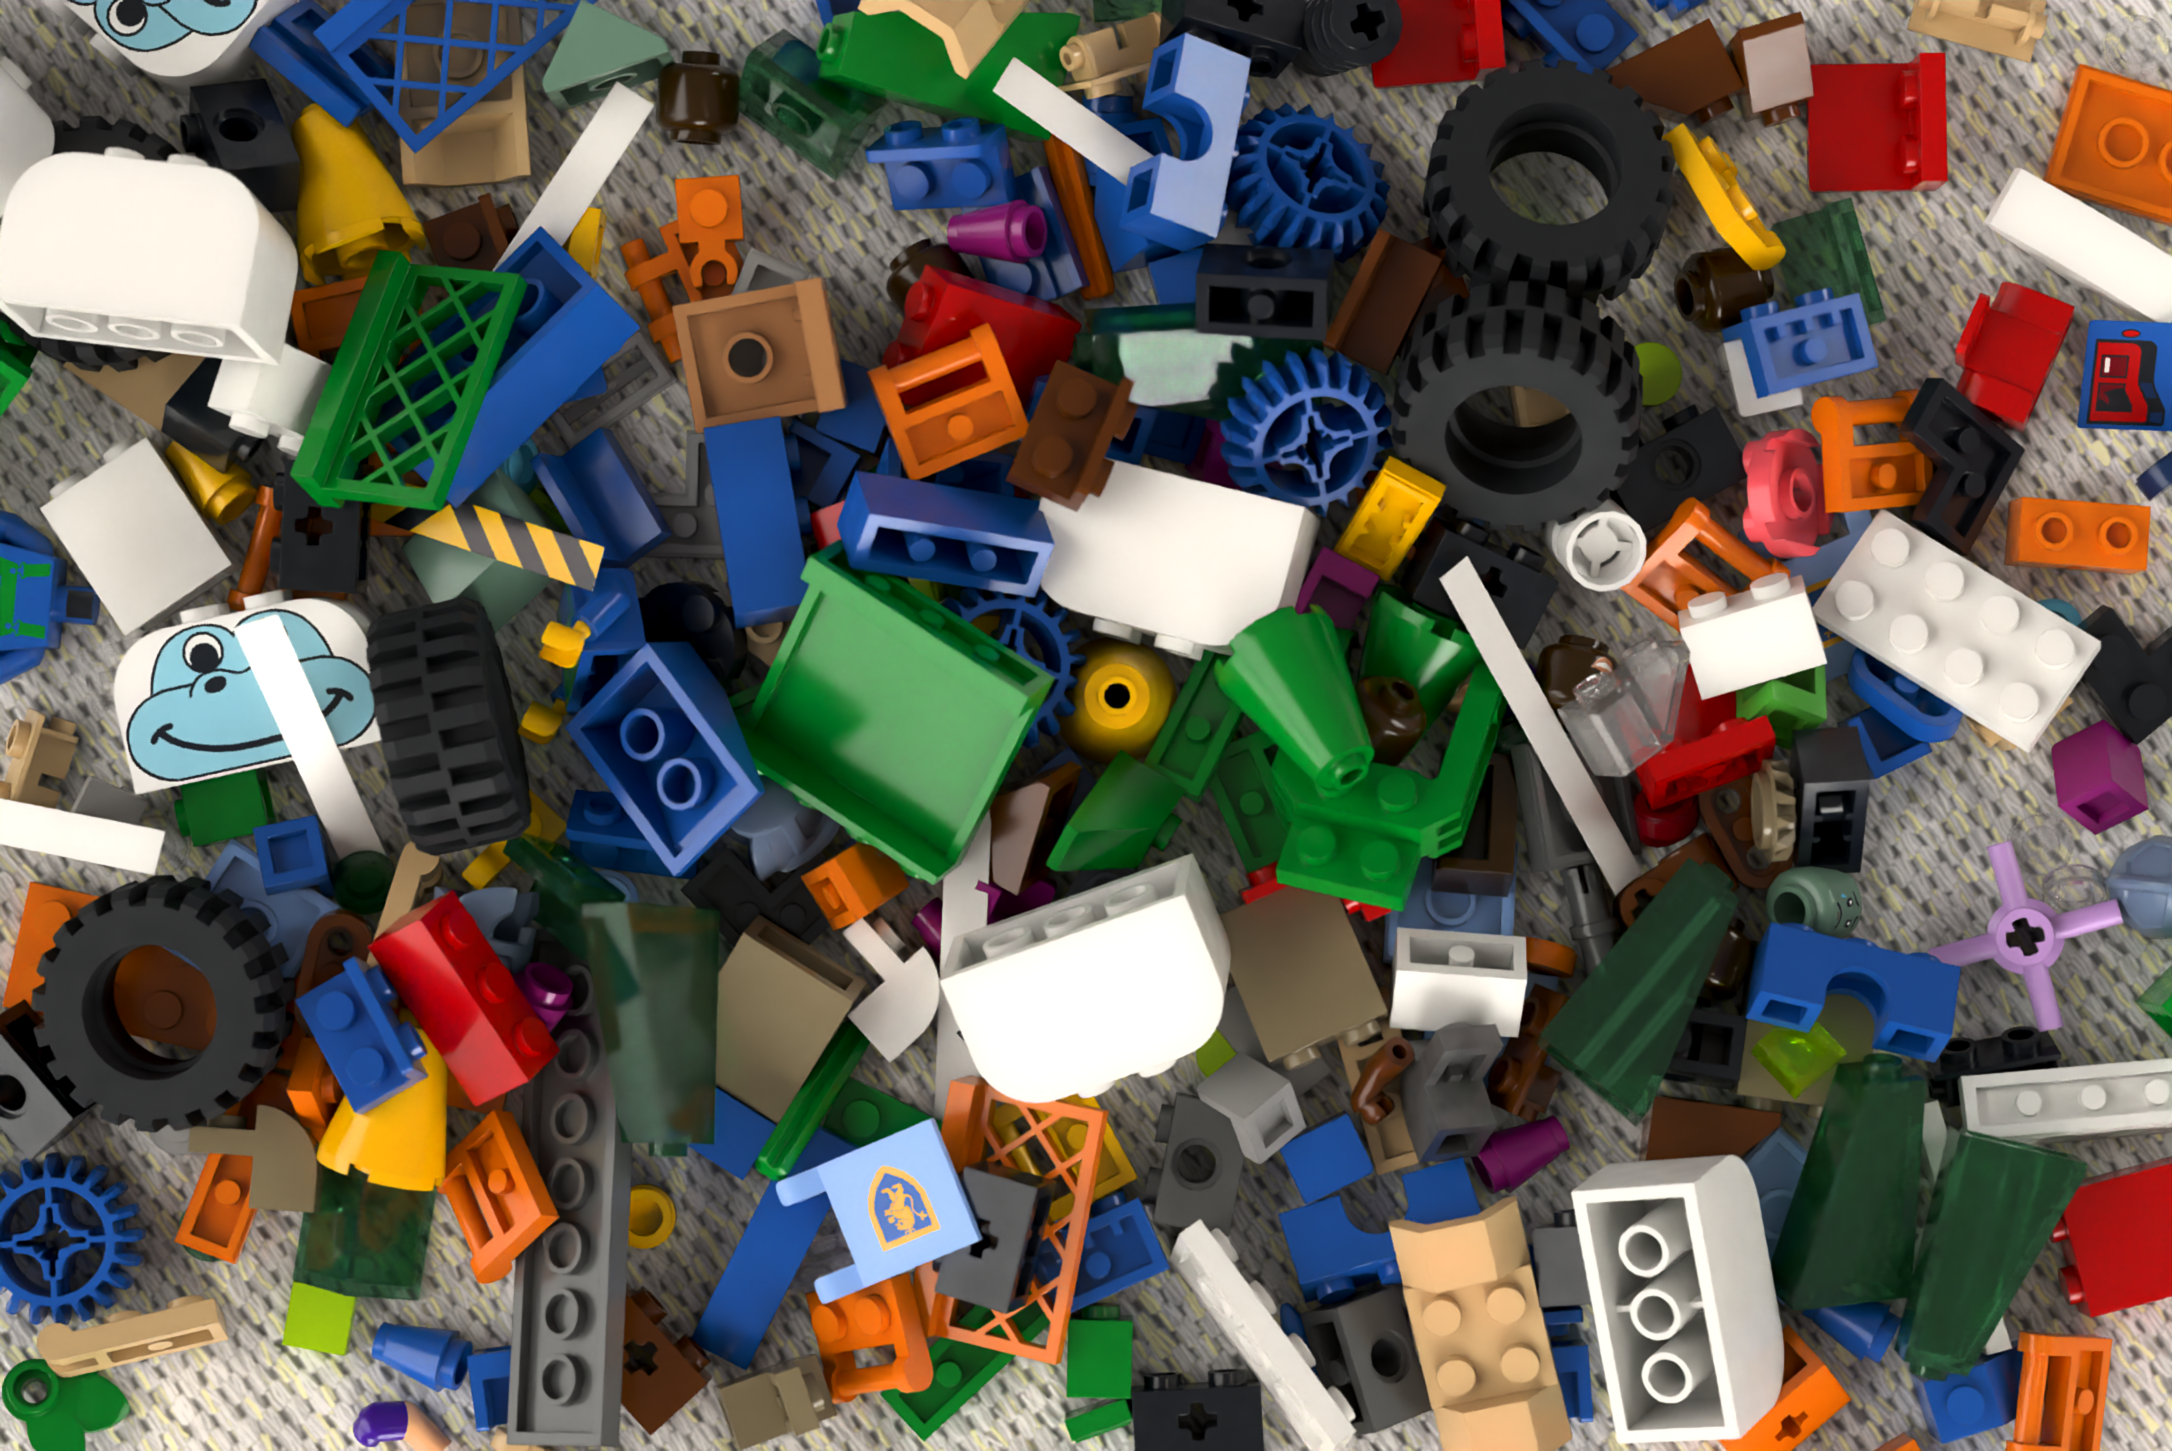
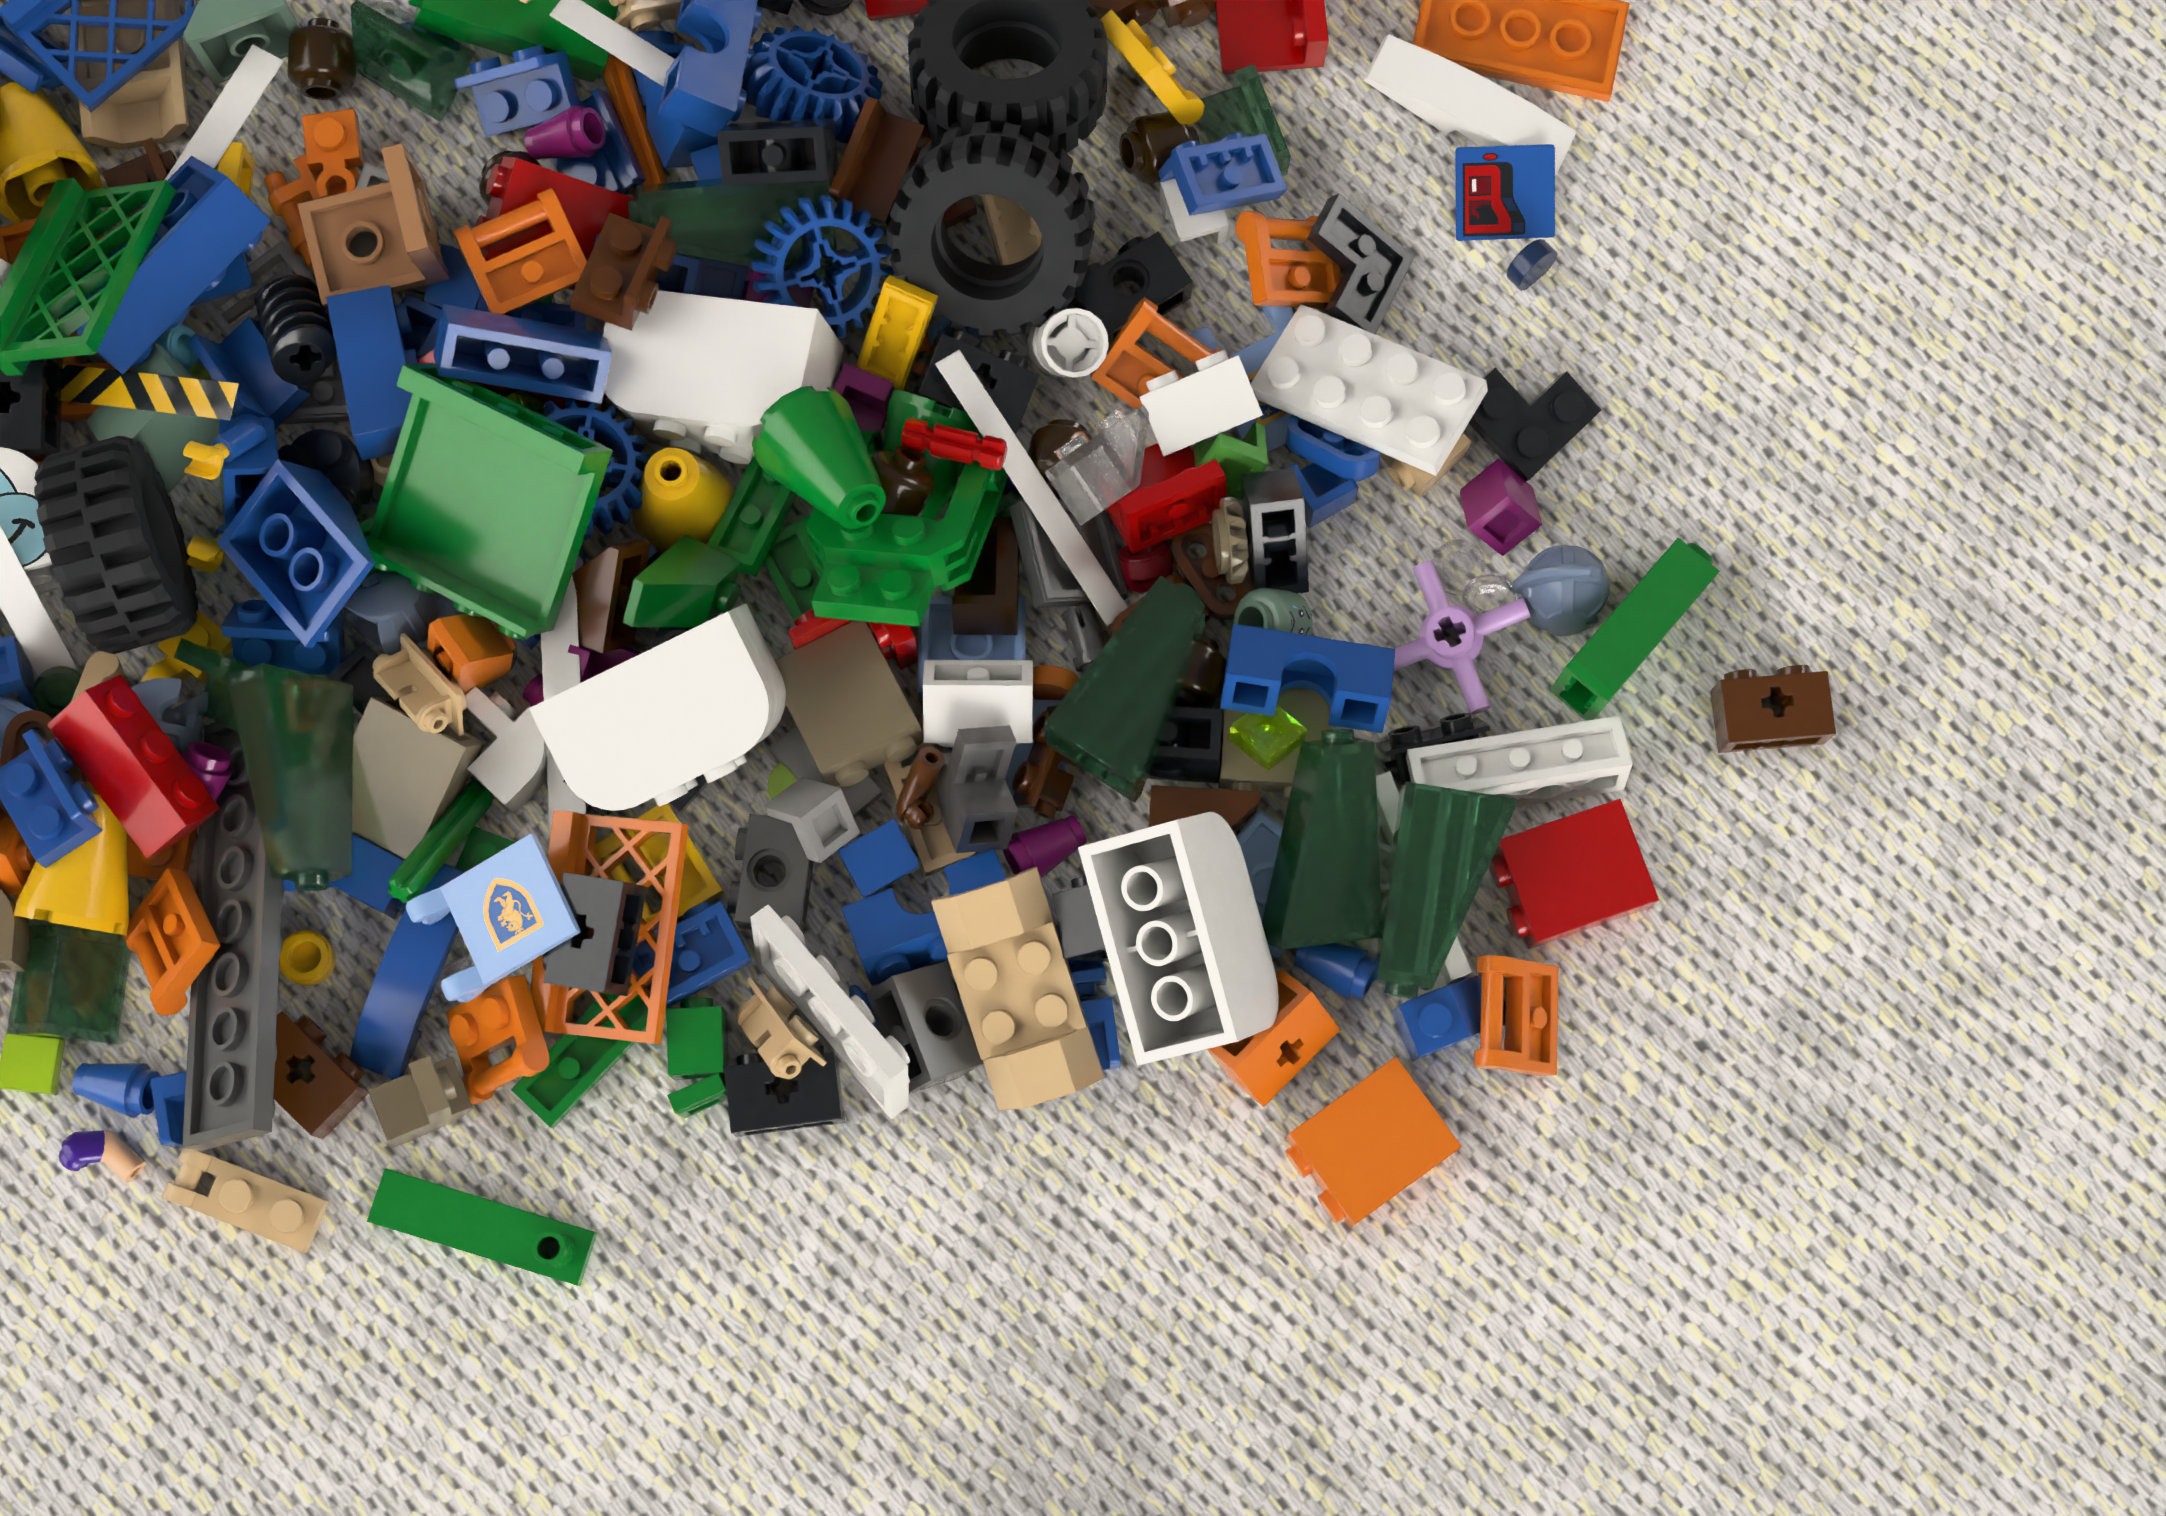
camera: 10 degrees left, 10 degrees down
lime tile [1634,342,1682,408] -> none
coral plate [1742,428,1834,559] -> none
red piece [1955,282,2075,434] -> none
orange brick [2004,497,2151,575] -> none
none -> black piece [254,275,337,386]
none -> tan hinge [372,633,467,736]
none -> tan hinge [736,977,827,1079]
none -> red axle [901,418,1007,470]

